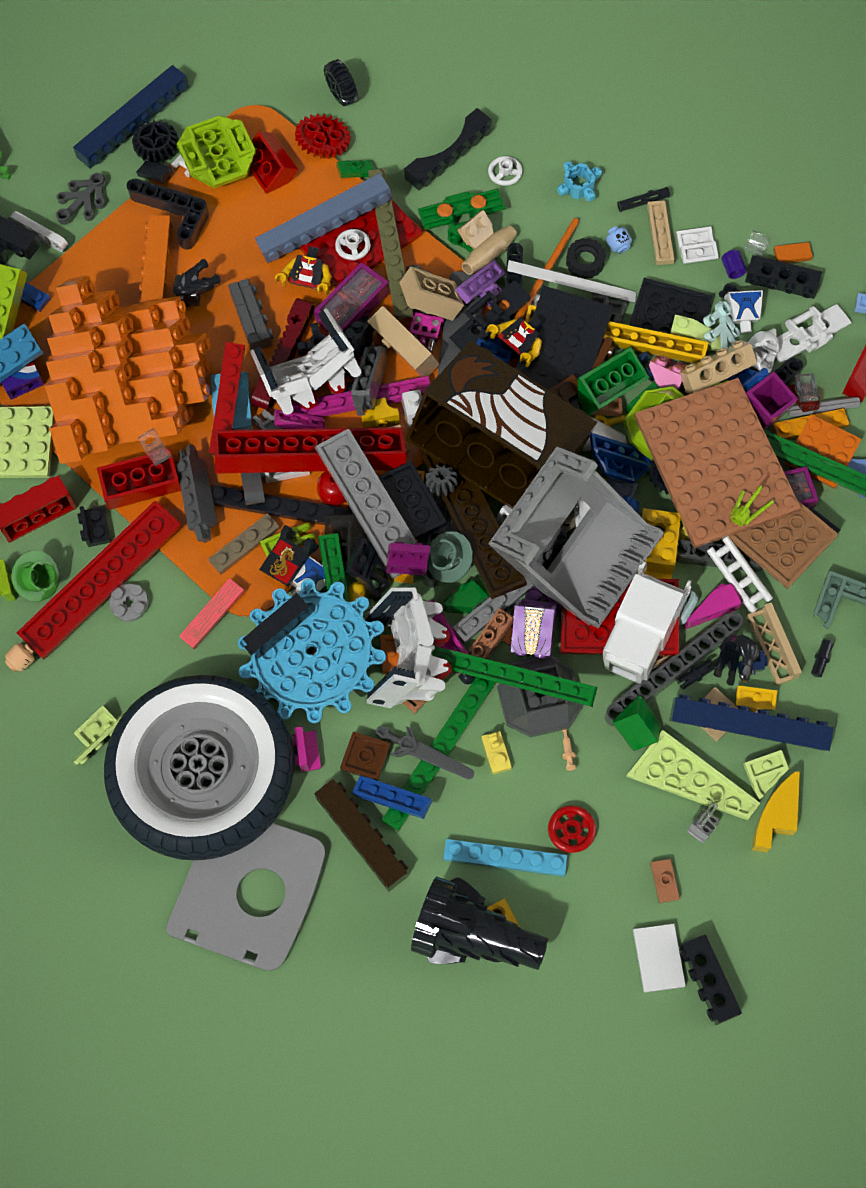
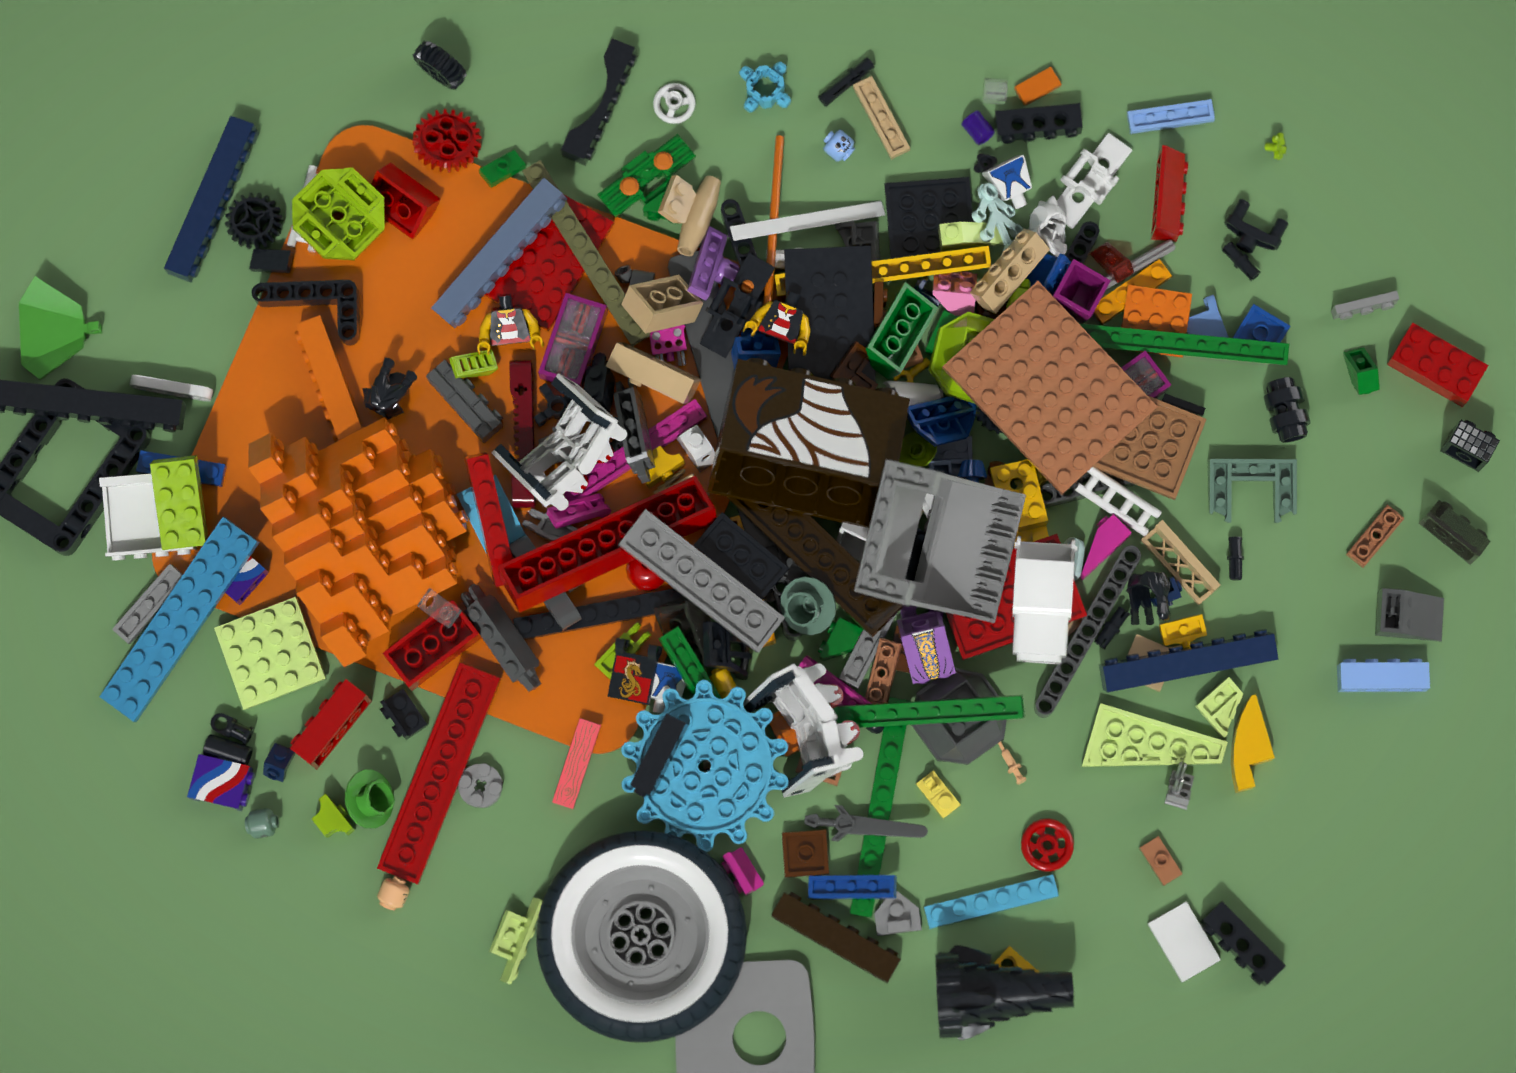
camera: 20 degrees left, 10 degrees up
dark grey plant [56,173,106,225] -> none
dark tan plate [208,513,280,575] -> none
white piece [335,229,371,260] -> none
magenta brick [386,542,430,576] -> none
dark grey gear [426,464,458,497] -> none
black tyre [566,238,606,279] -> none
green slope [612,695,661,751] -> none
white slope [676,226,718,264] -> none
lime plant [730,486,774,527] -> none
clear slope [795,373,819,402] -> none
none -> lime slope [449,350,498,379]
none -> light grey plate [874,891,922,936]

